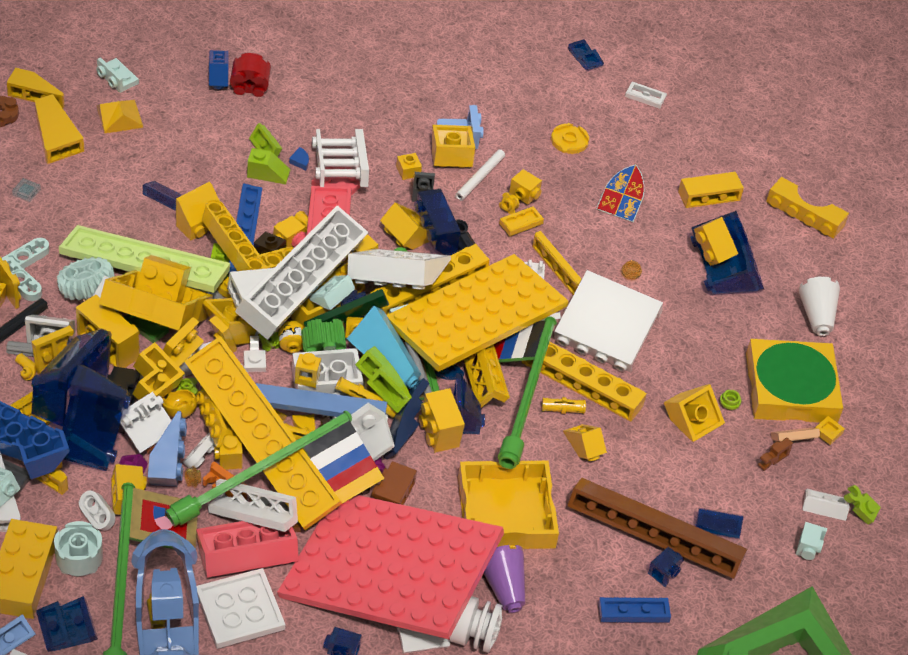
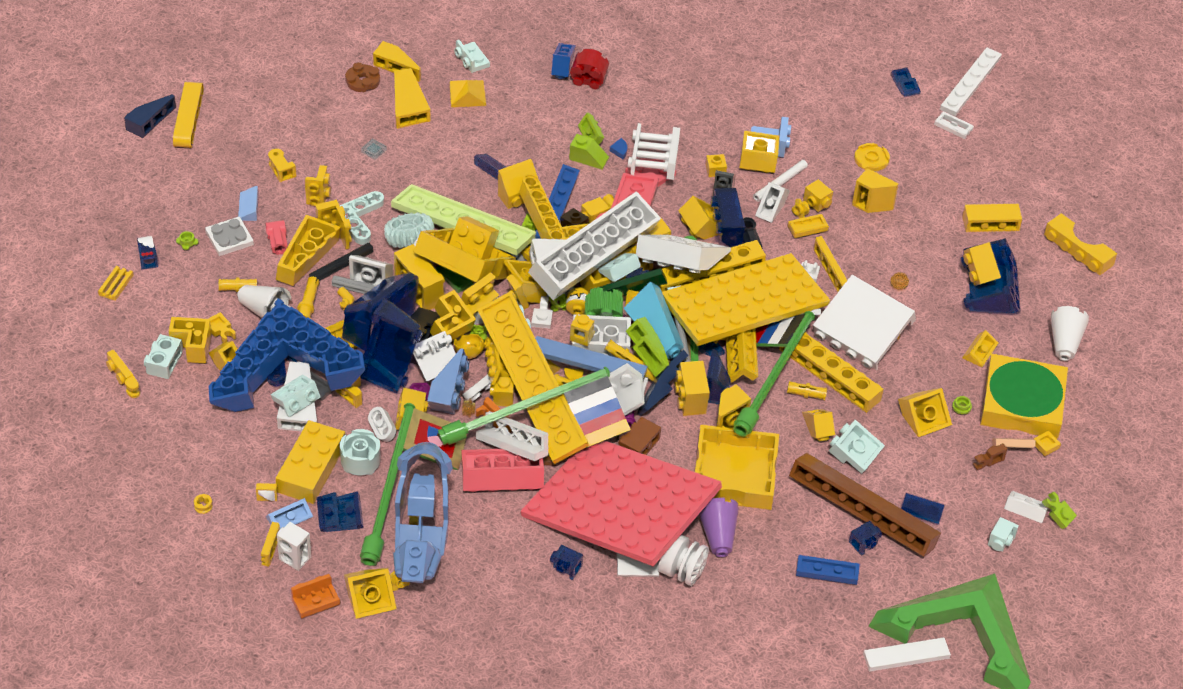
camera: 15 degrees right, 0 degrees up
yellow wing [31,325,74,378] -> none
white plate [197,568,285,649] -> none
shield [596,165,644,222] -> none
none -> yellow slope [717,384,751,429]
none -> white slope [755,182,790,223]
none -> light aqua plate [828,420,885,474]
none -> yellow slope [852,168,899,213]
none -> white plate [940,48,1002,116]
none -> yellow slope [962,330,998,367]

